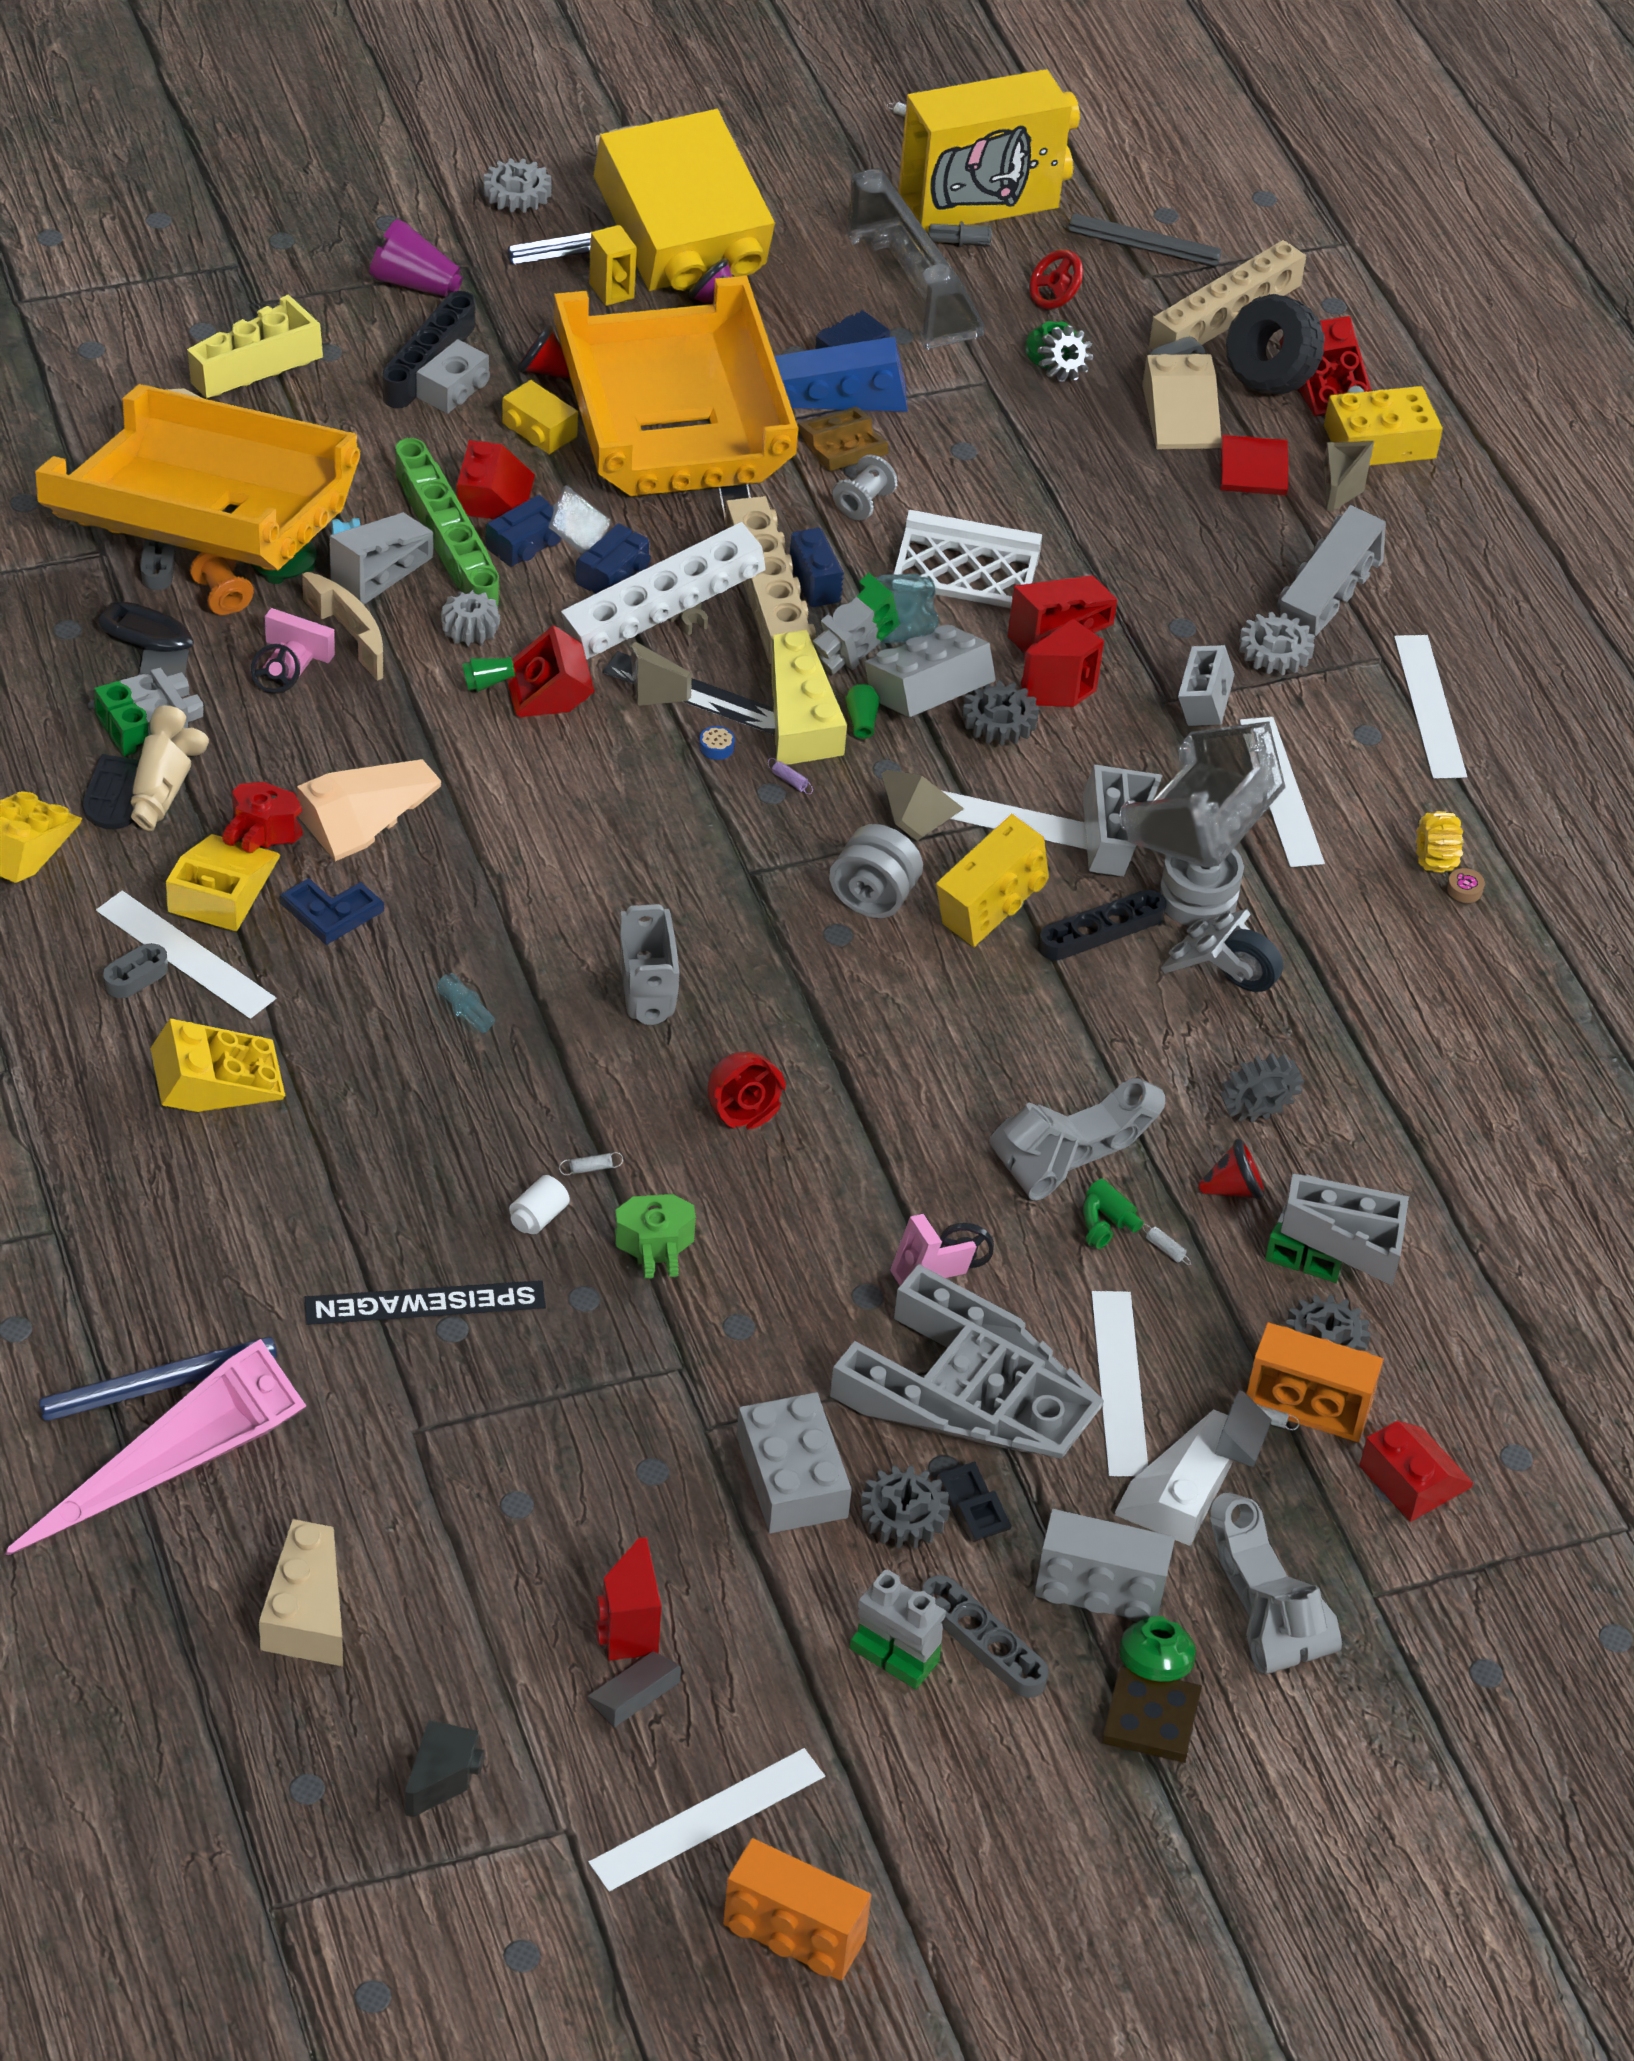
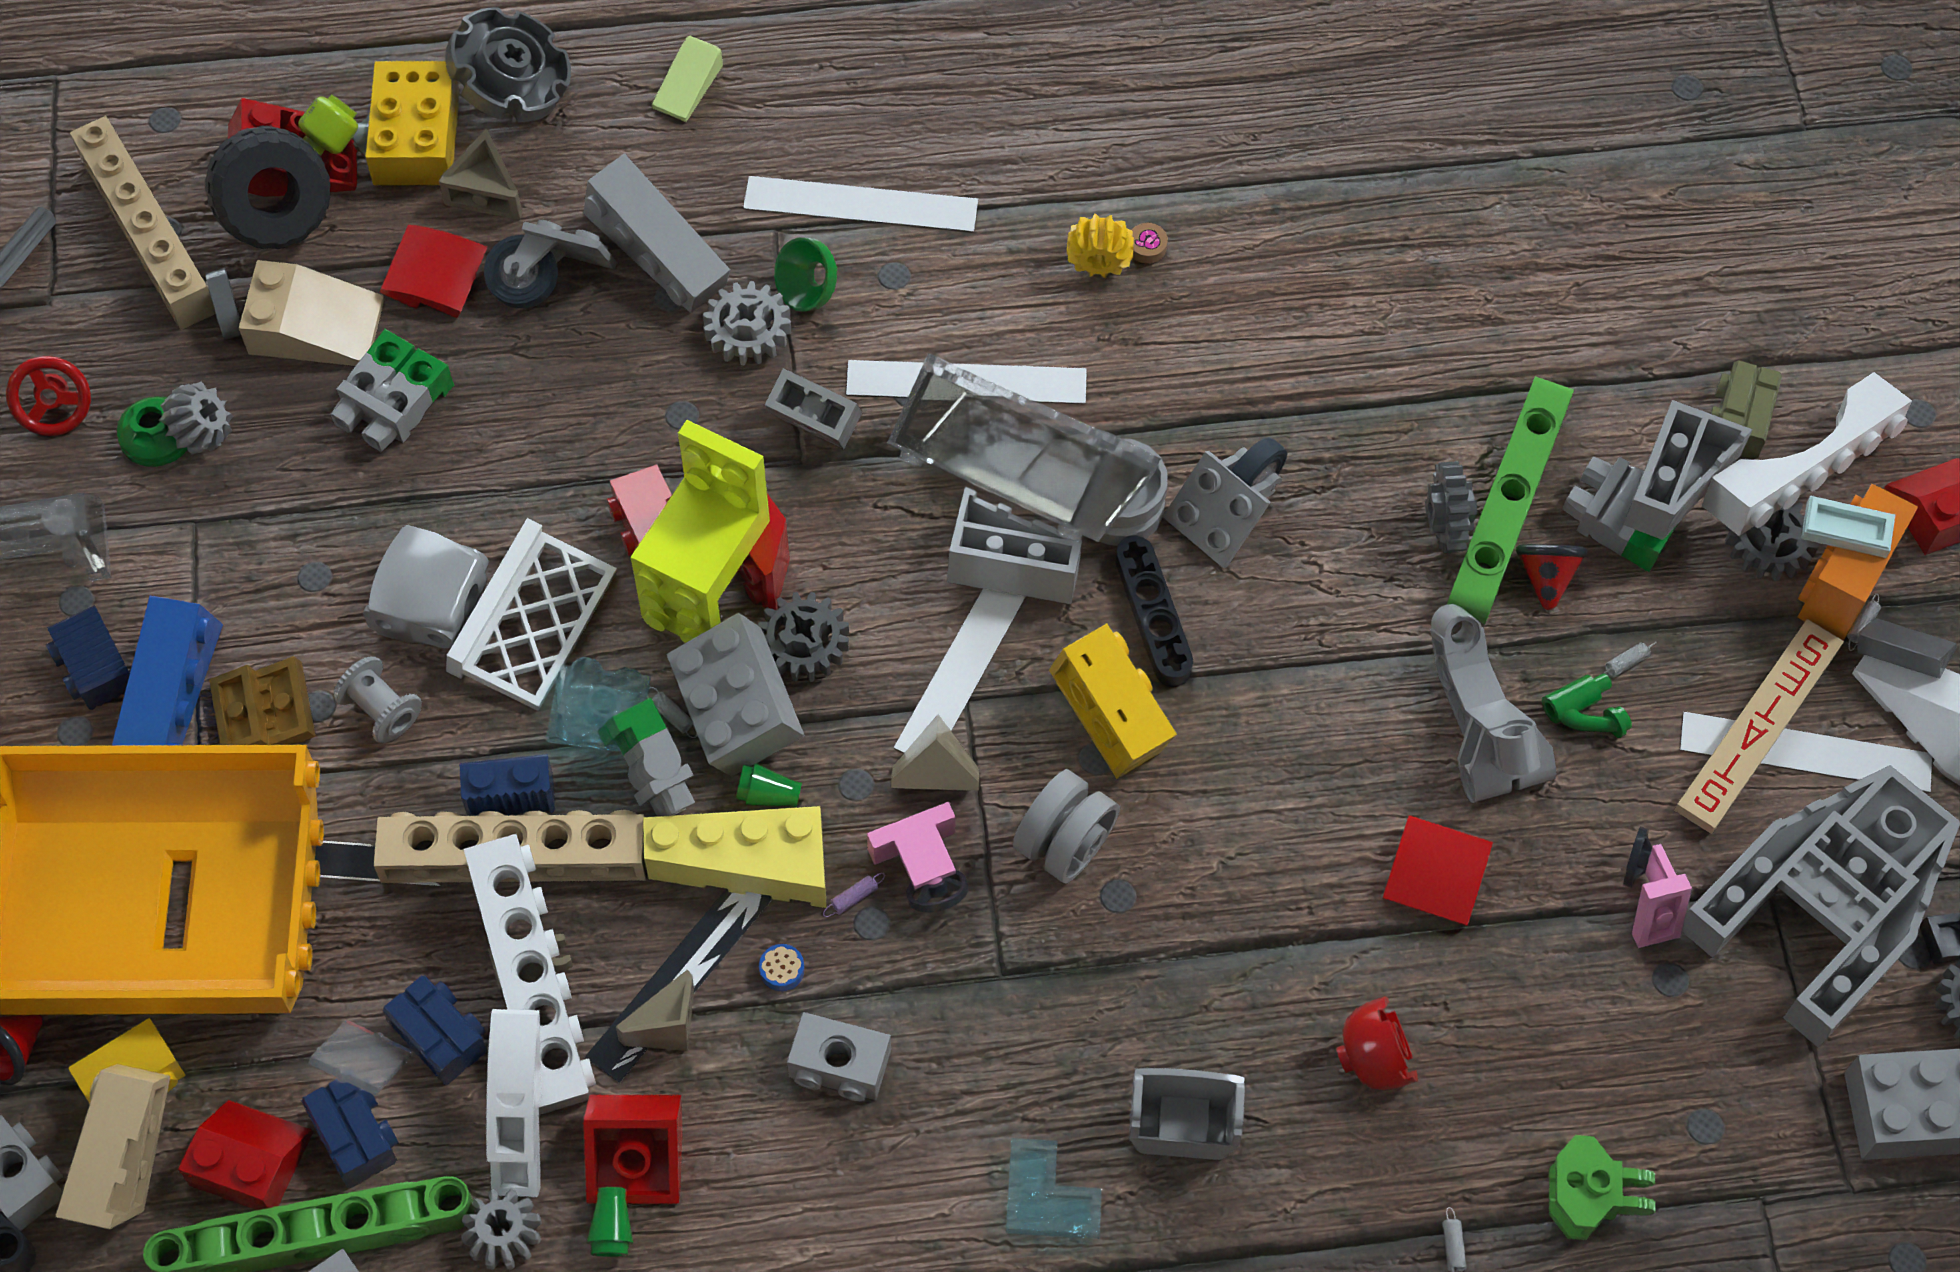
camera: 75 degrees left, 15 degrees up
none -> tan wedge [55,1064,170,1229]
none -> lime head [298,94,358,156]
none -> light grey hips [331,329,454,452]
none -> light grey piece [363,525,489,648]
none -> dark grey piece [445,7,571,122]
none -> plate [484,220,617,308]
none -> white slope [486,1009,541,1197]
none -> neon yellow bracket [631,420,770,643]
none -> yellowish green slope [652,36,723,122]
none -> green piece [774,237,838,311]
none -> light grey brick [787,1012,891,1101]
none -> bright pink piece [867,802,968,913]
none -> clear light blue plate [1006,1138,1102,1239]
none -> red slope [1382,815,1493,926]
none -> bright green beam [1447,376,1574,625]
none -> tan tile [1674,619,1844,834]
none -> white arch [1702,372,1912,536]
none -> olive brick [1710,360,1782,460]
none -> light aqua tile [1801,496,1895,558]

